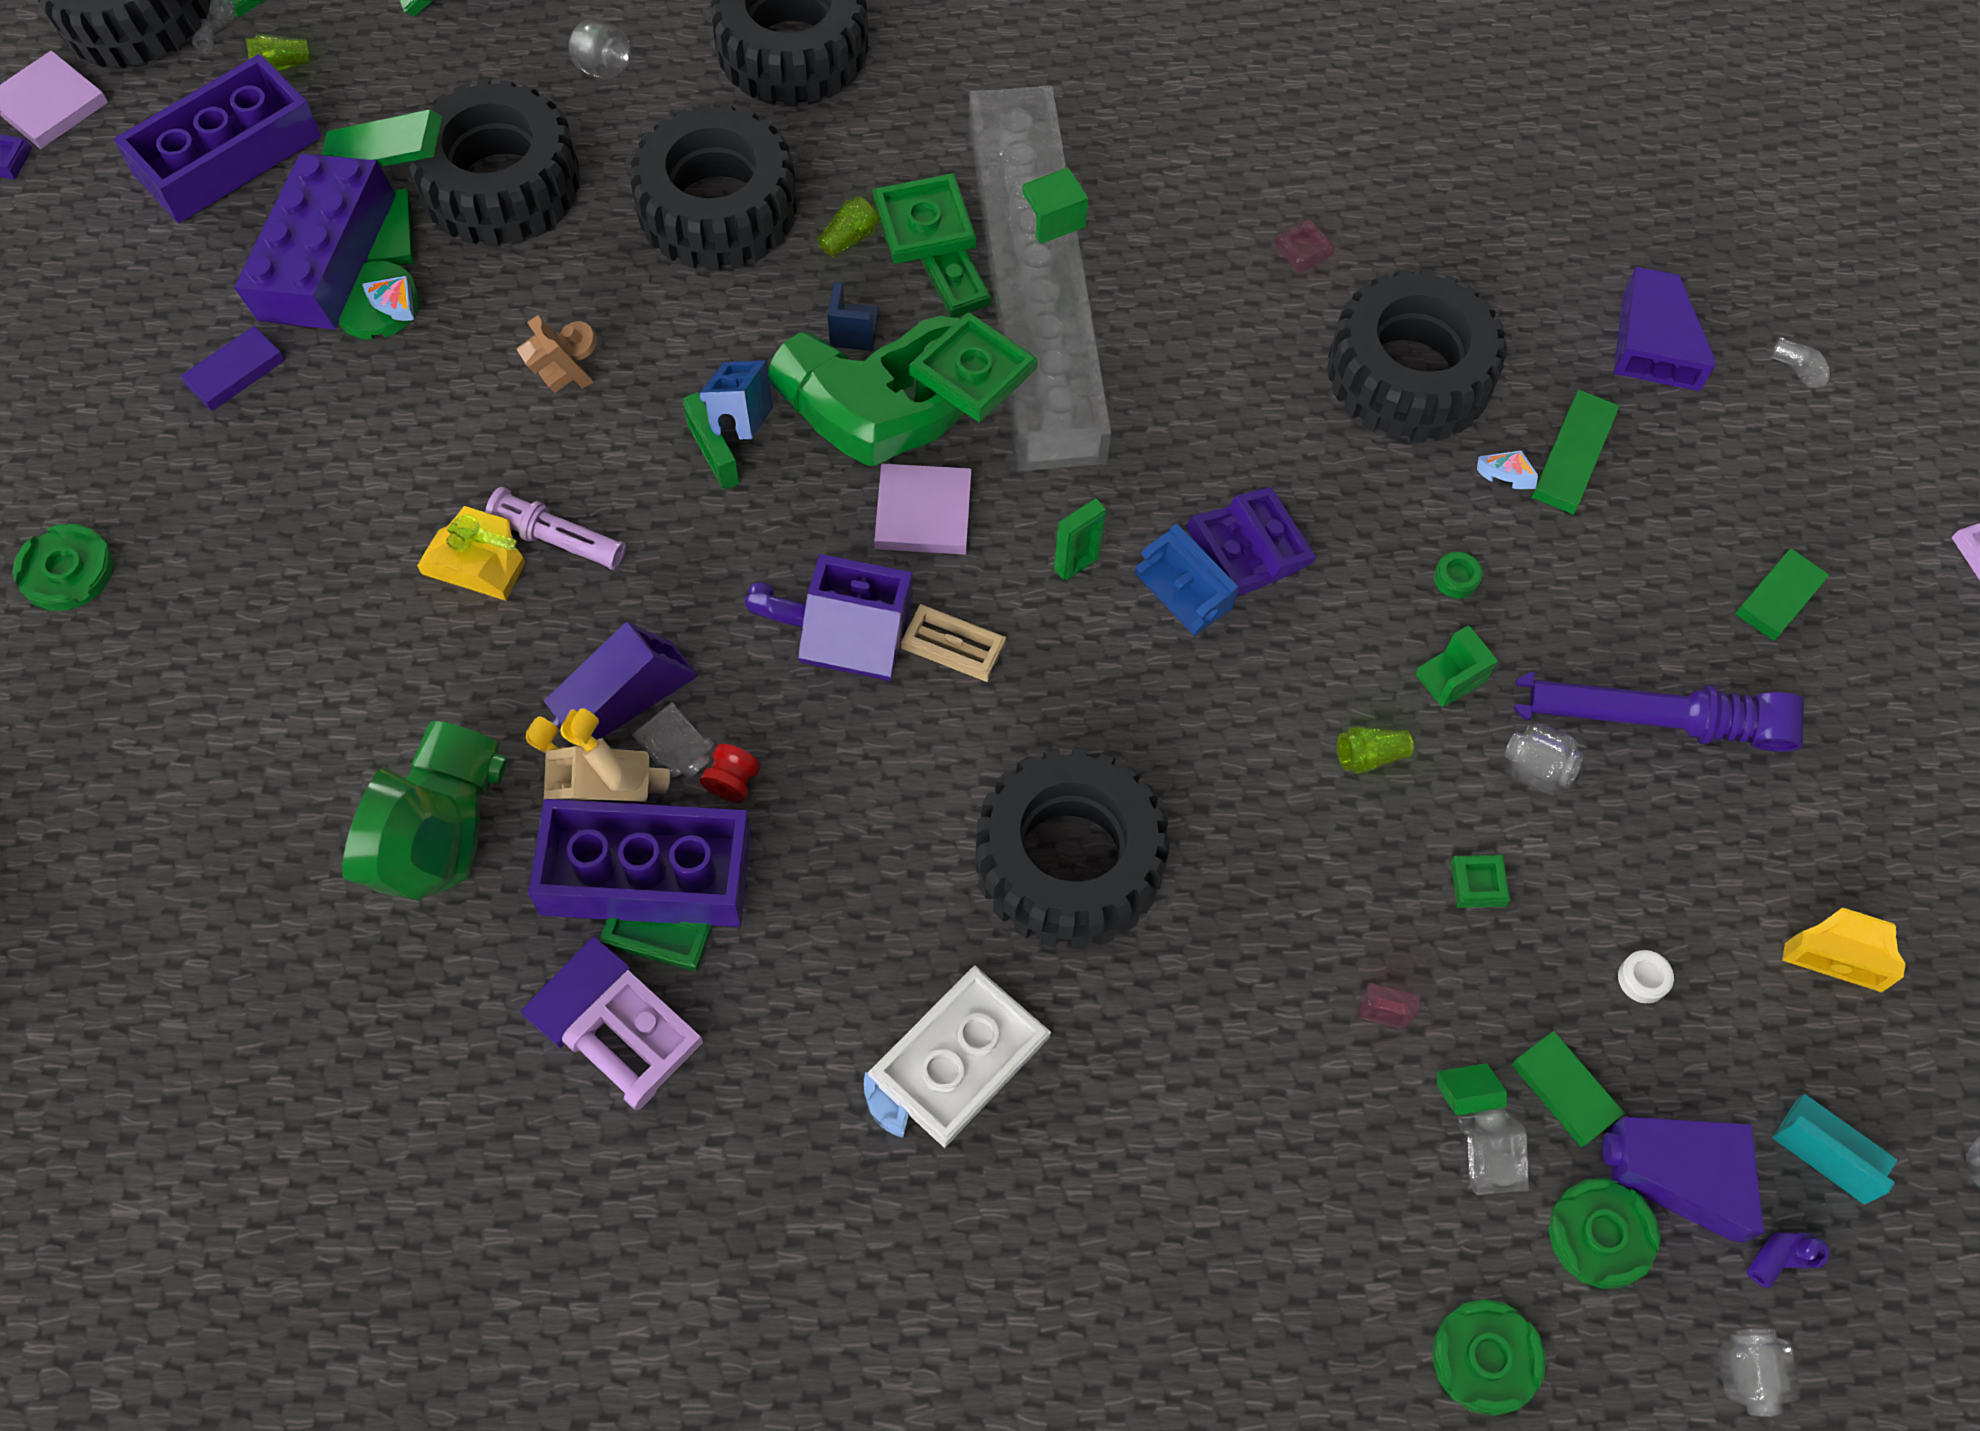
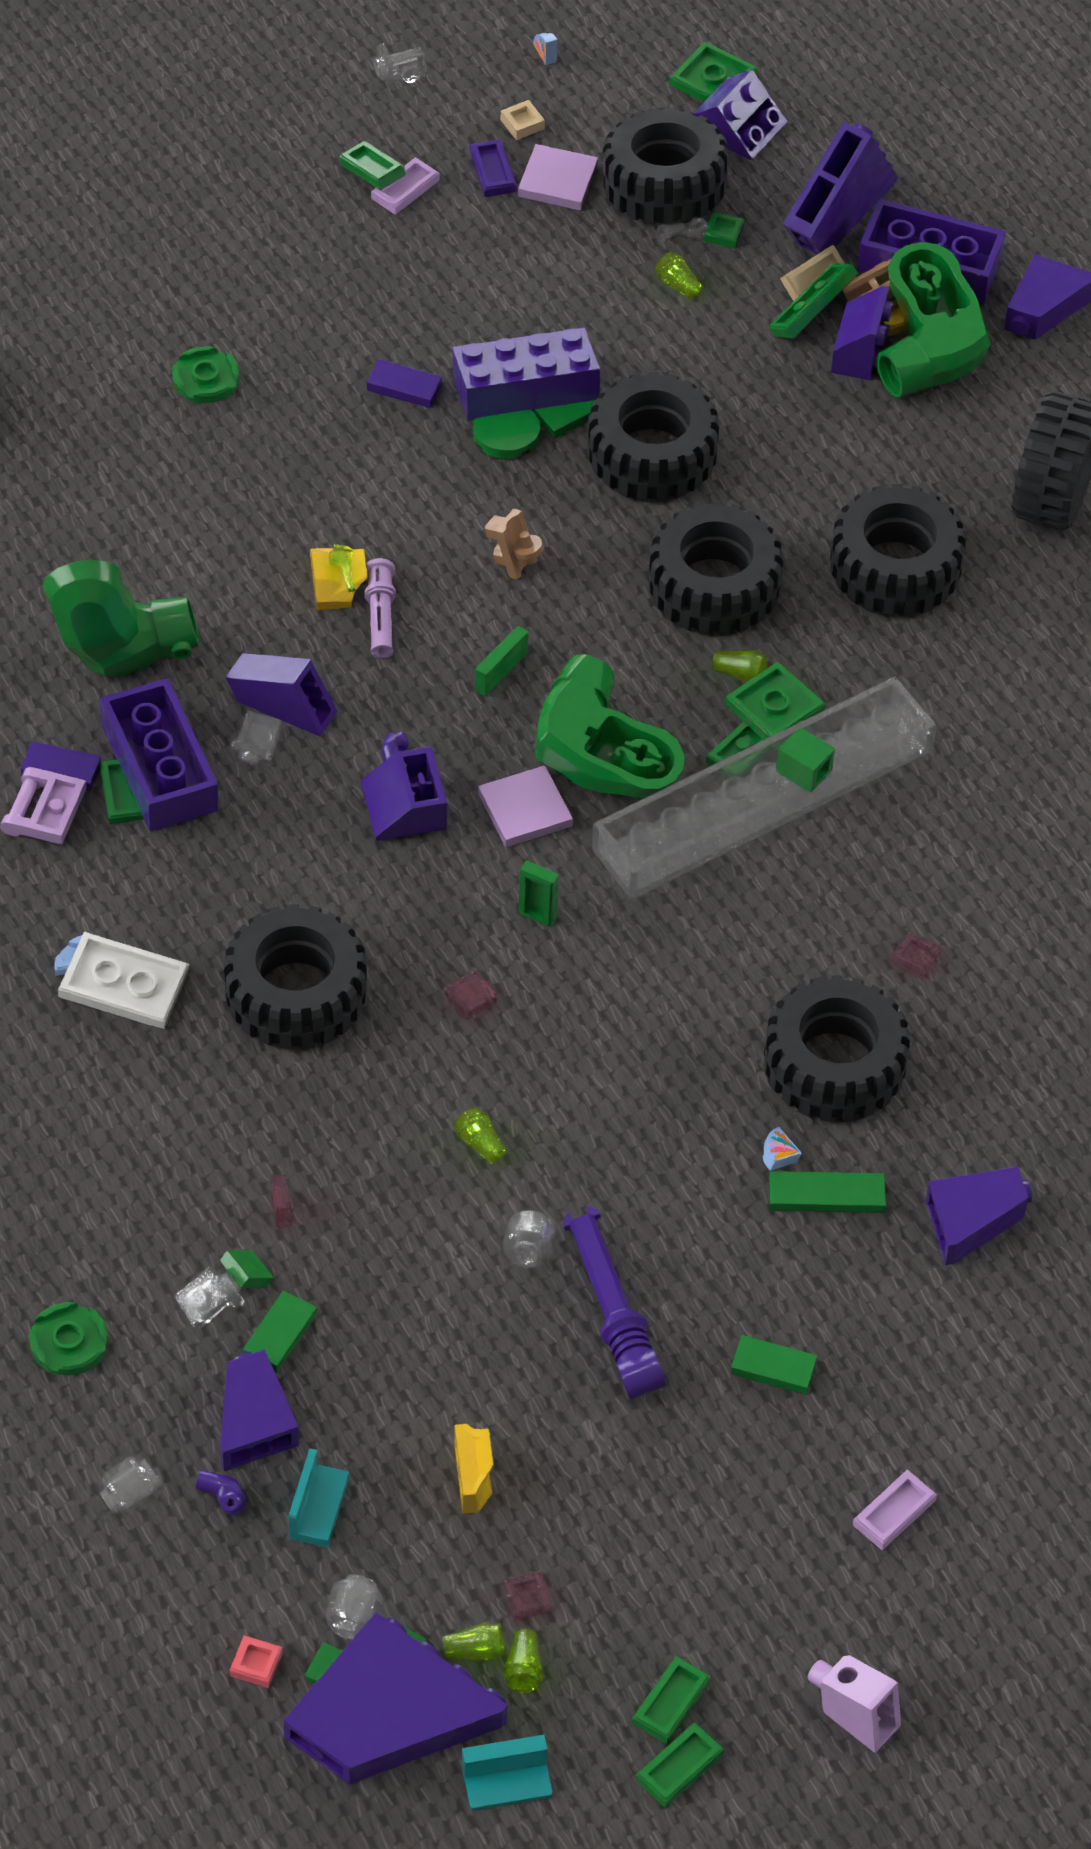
camera: 65 degrees right, 10 degrees down
dark purple brick [114,53,321,224] -> none
green tile [321,109,442,167] -> none
tile [363,276,414,321] -> none
tan torso [525,708,670,803] -> none
clear head [569,19,630,79] -> none
blue hinge [700,360,773,439] -> none
red wheel [700,744,761,803] -> none
dark blue panel [827,282,879,351] -> none
tan tile [901,604,1006,682] -> none
green tile [909,312,1038,423] -> none
blue hinge [1134,523,1239,636] -> none
dark purple slope [1186,487,1317,596] -> none
green panel [1416,625,1498,708] -> none
green tile [1434,552,1483,599] -> none
green tile [1451,855,1510,908] -> none
green tile [1548,1178,1661,1289] -> none
white tile [1618,950,1674,1003] -> none
clear arm [1770,337,1830,388] -> none
none -> clear pink tile [445,970,497,1020]

